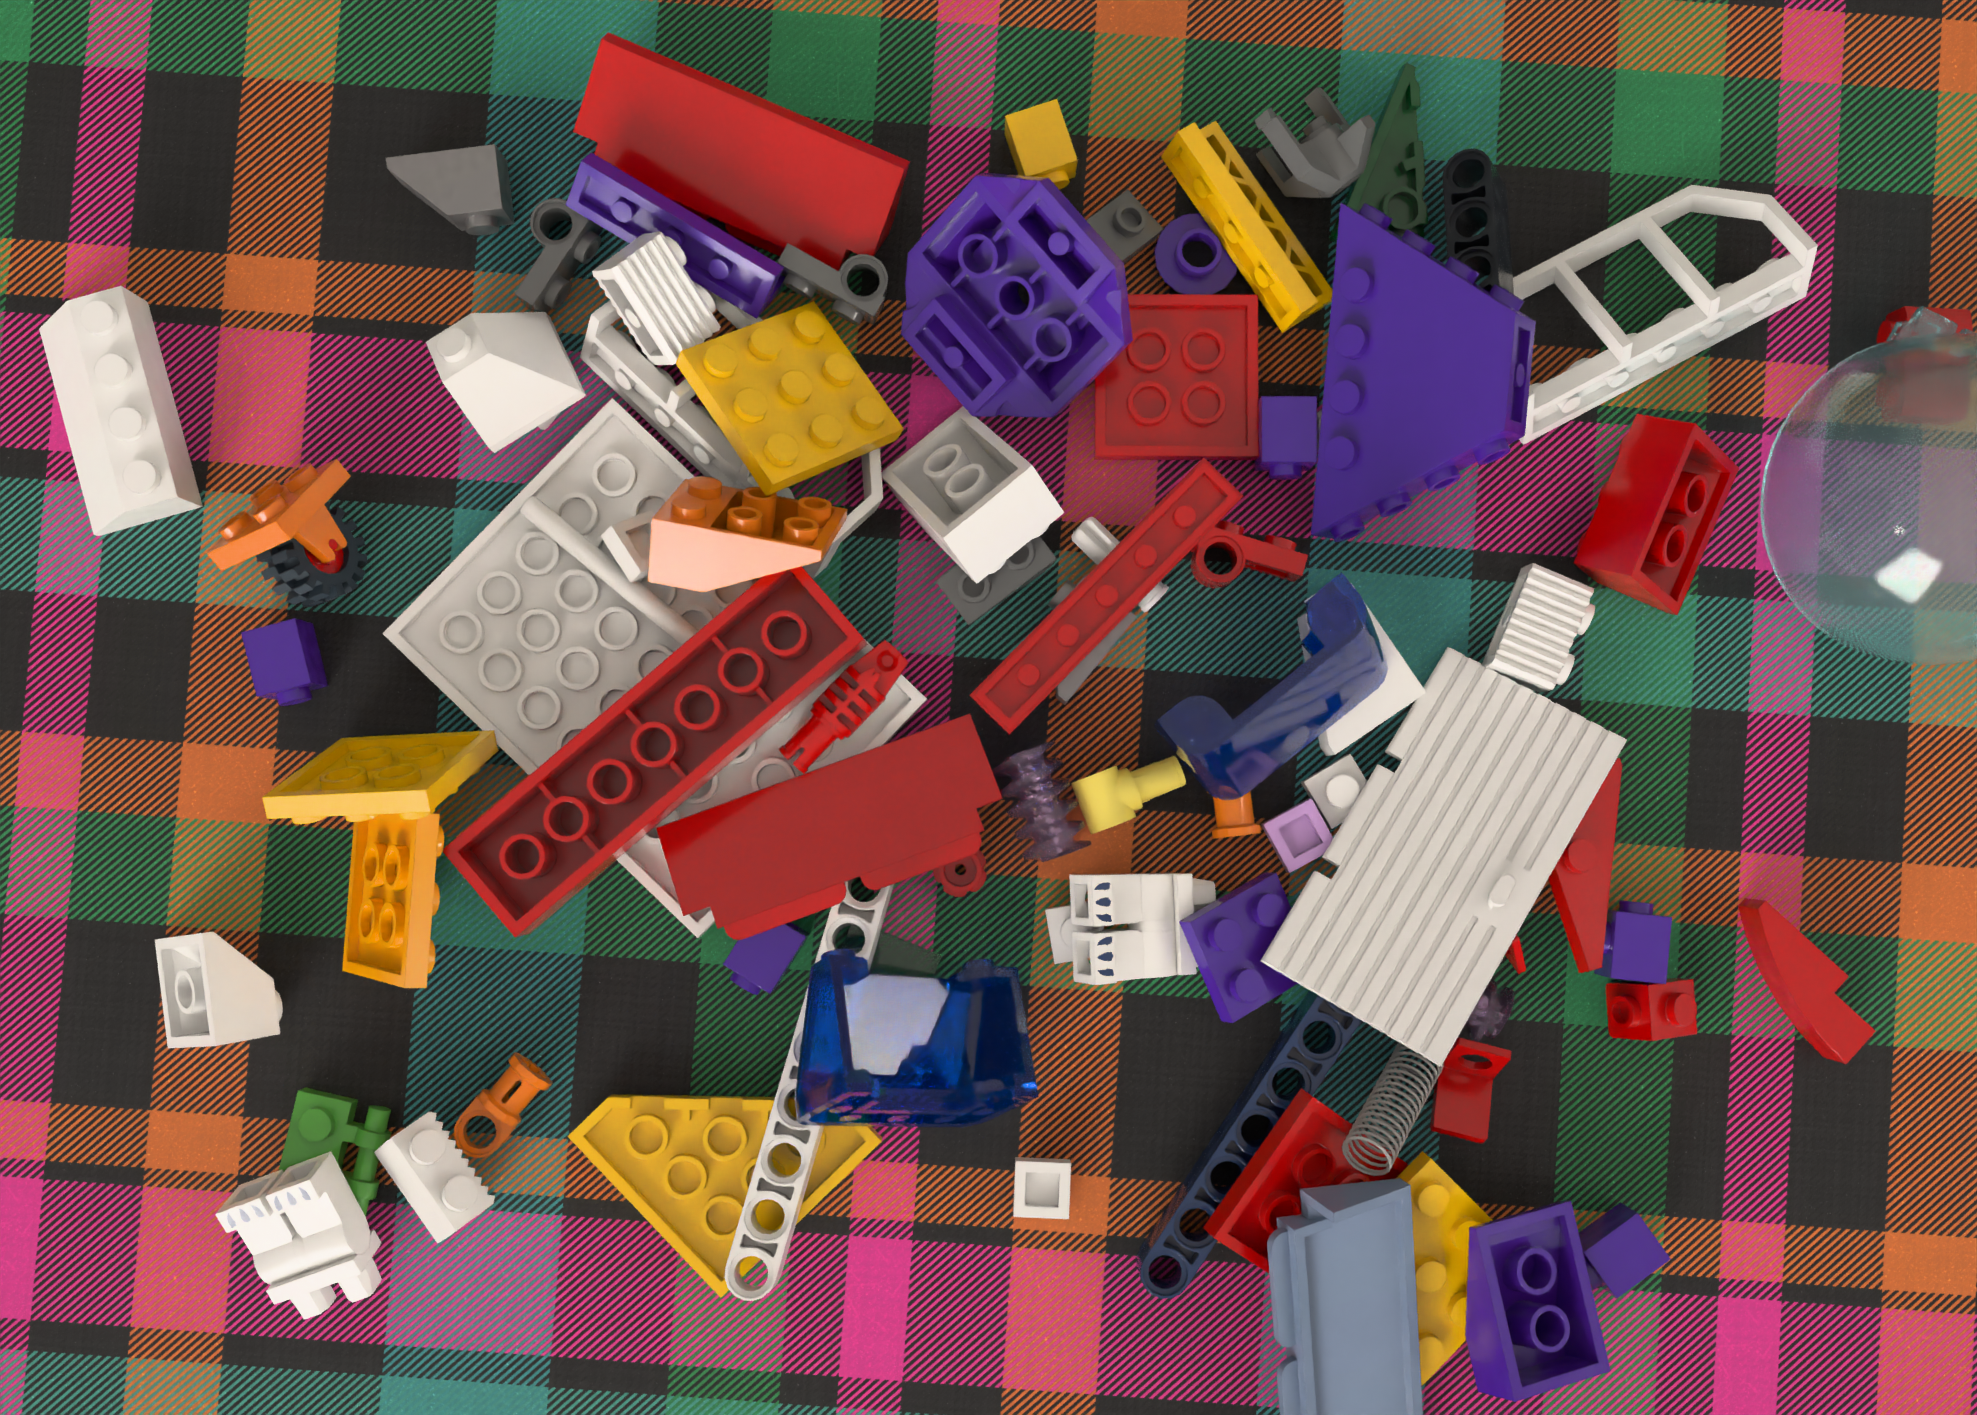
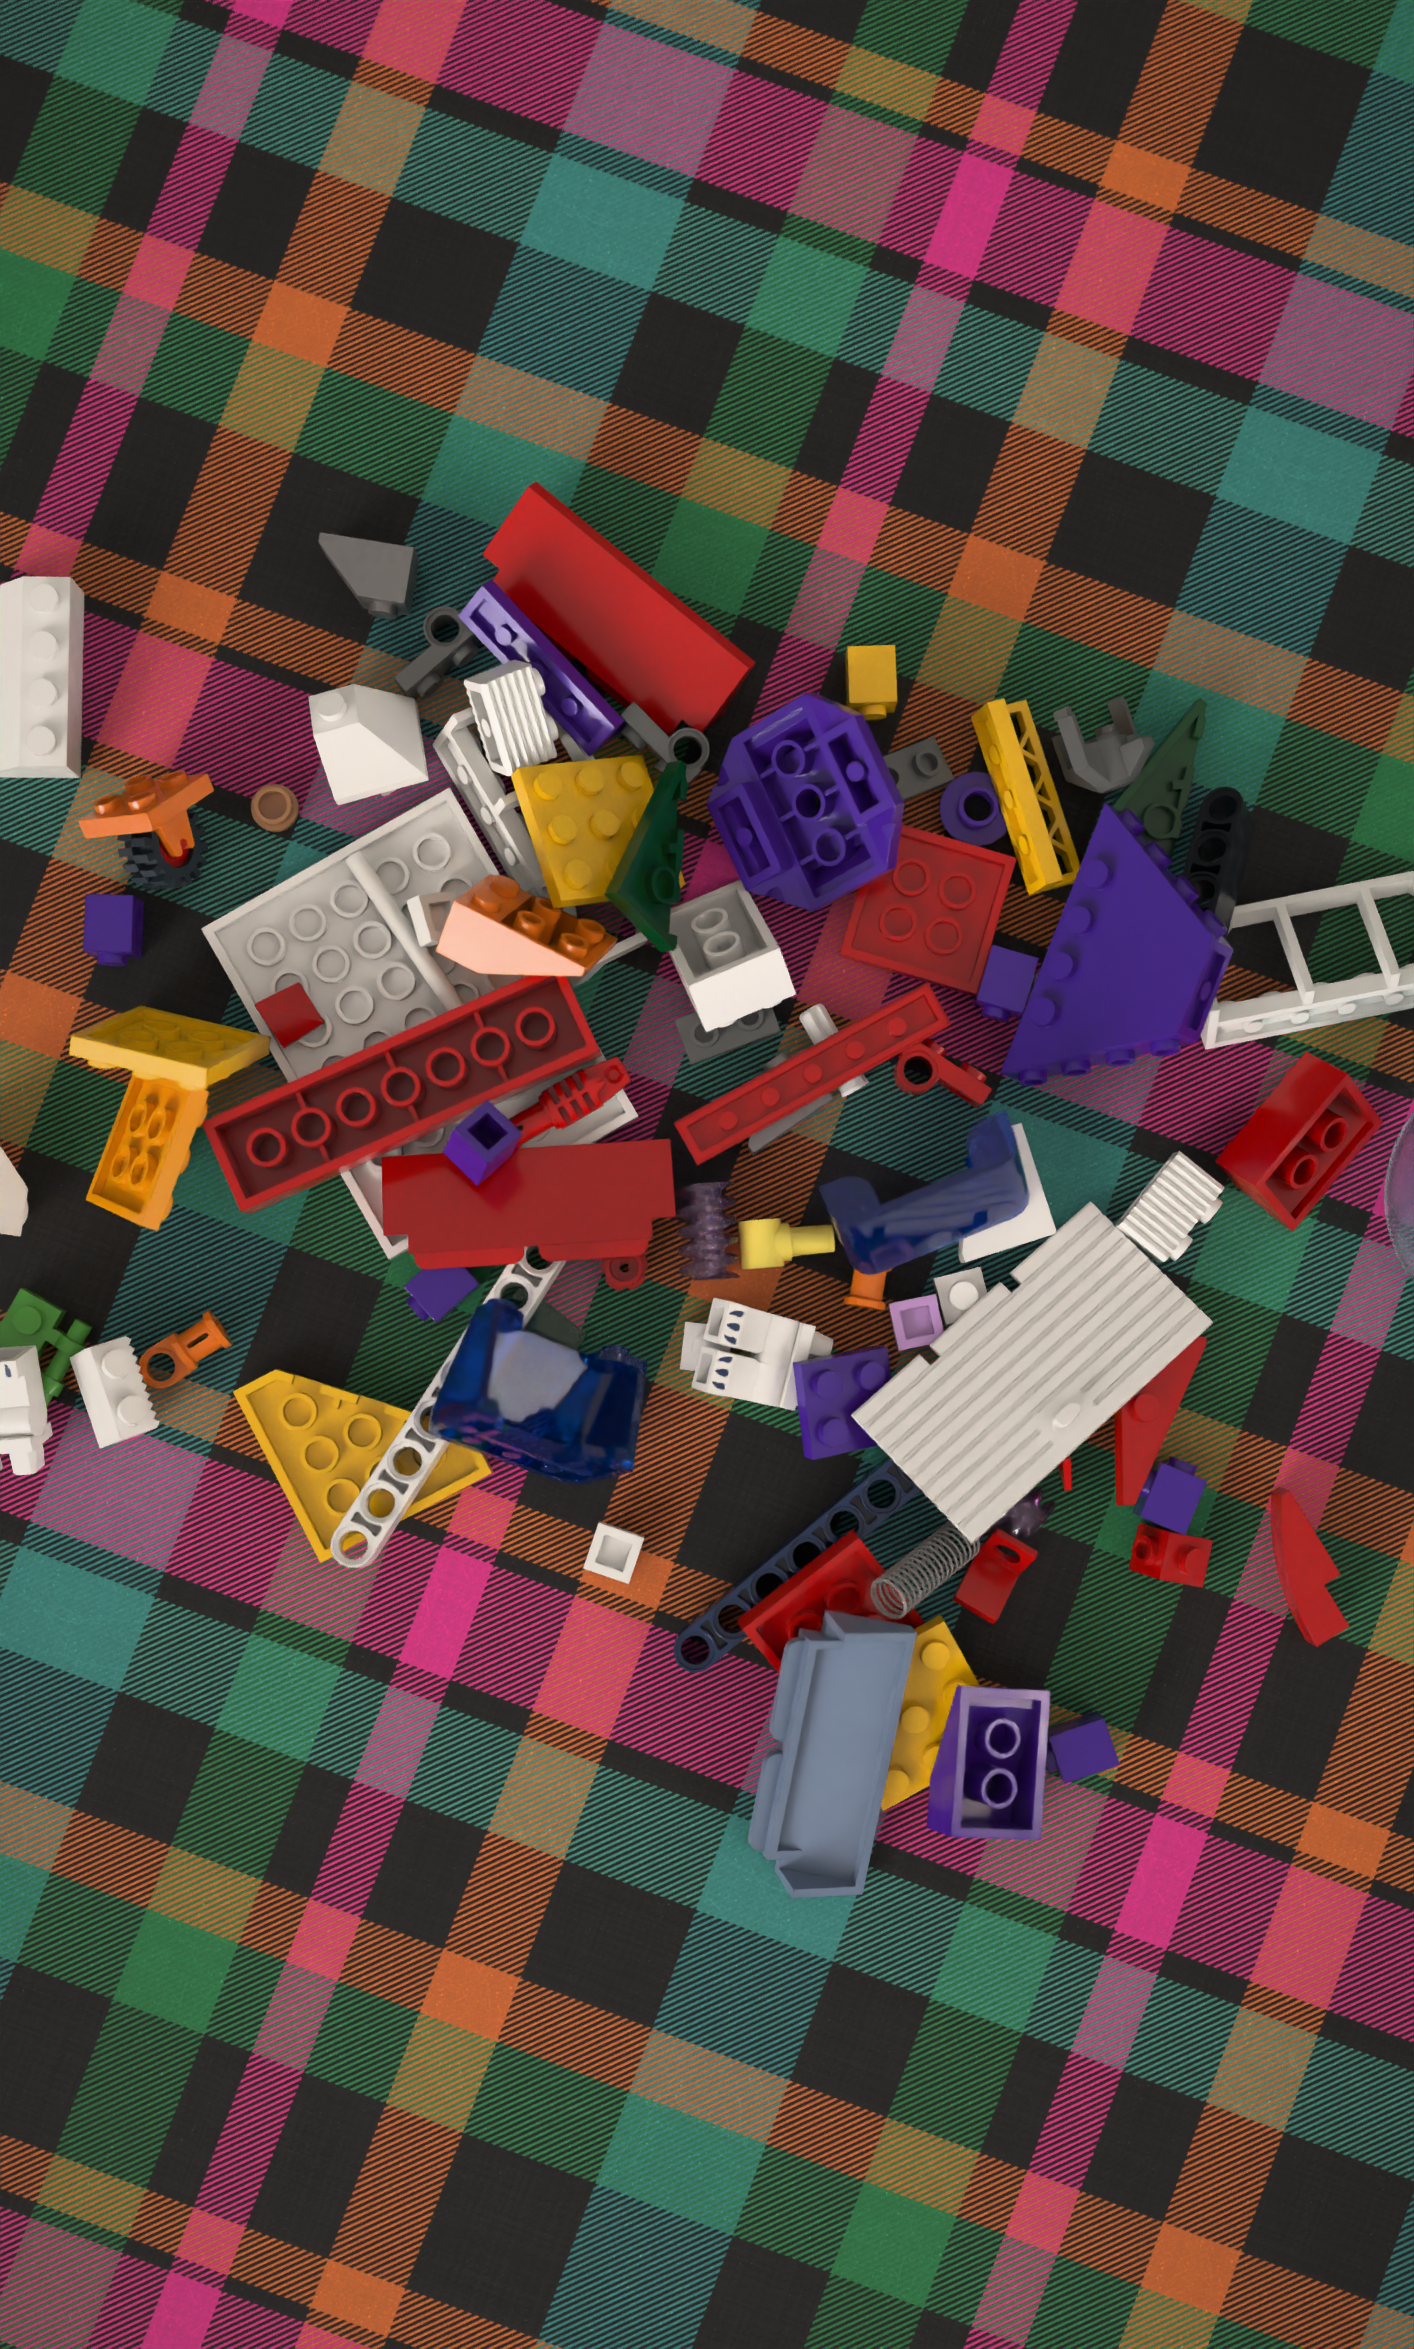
camera: 25 degrees right, 0 degrees up
none -> medium nougat plate [251,784,299,832]
none -> red slope [254,982,325,1048]
none -> dark purple brick [443,1100,522,1186]
none -> dark green wing [604,760,687,952]

